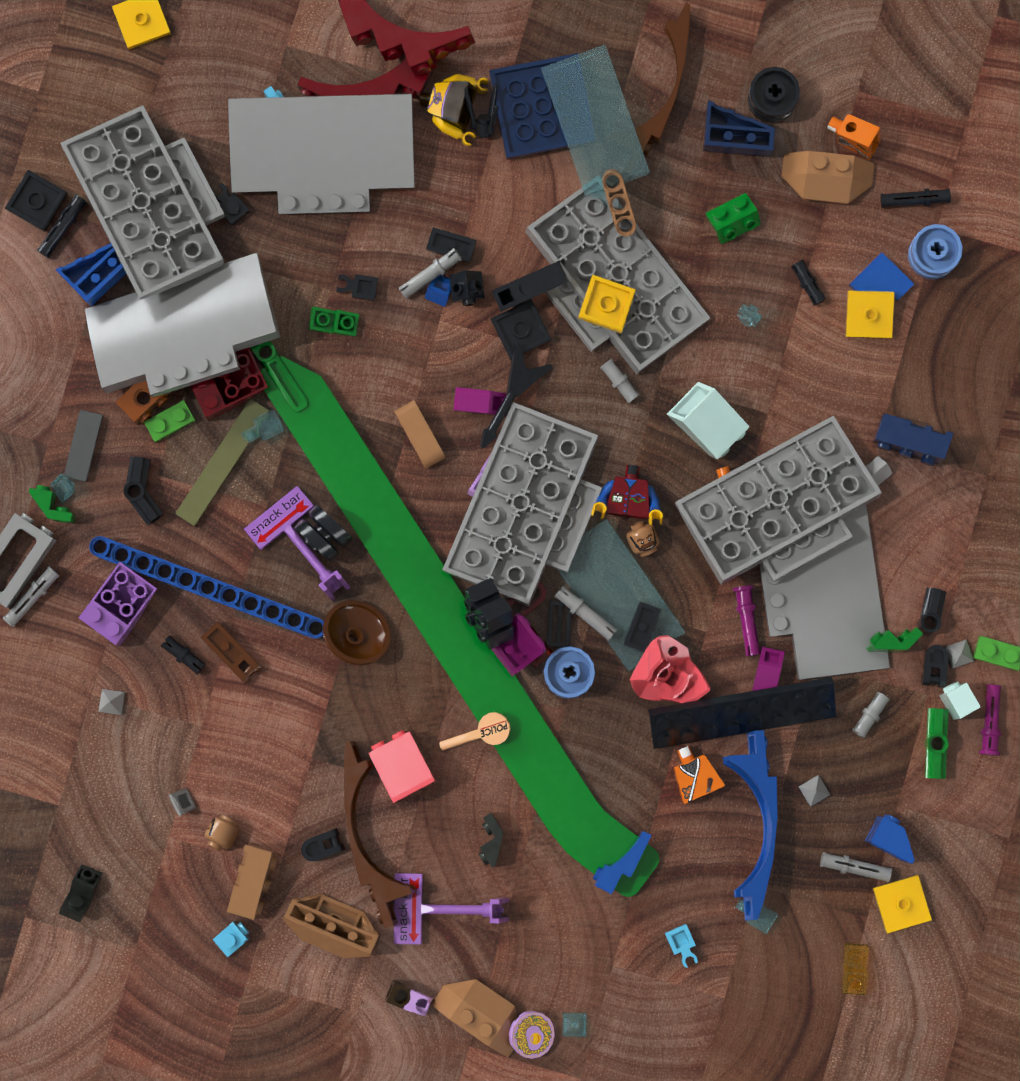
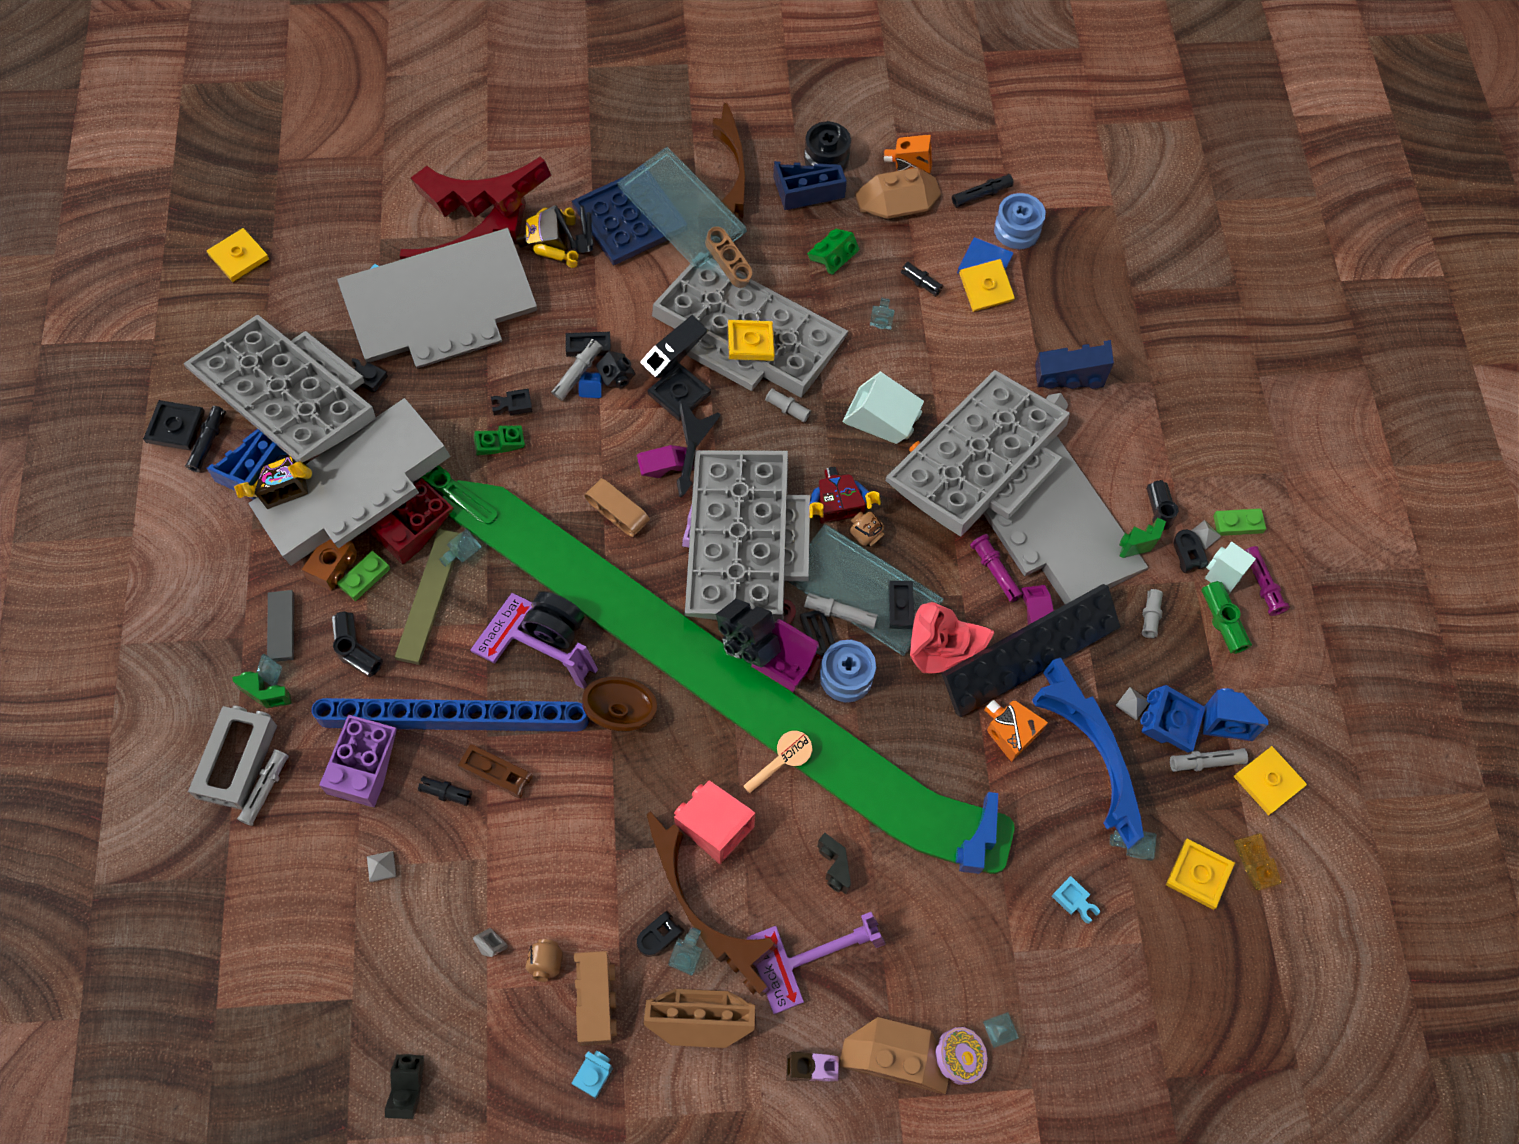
camera: 25 degrees left, 20 degrees down
none -> torso [234,455,312,509]
none -> clear light blue plate [668,927,703,976]
none -> blue plate [1140,685,1205,753]
none -> yellow plate [1166,839,1235,910]

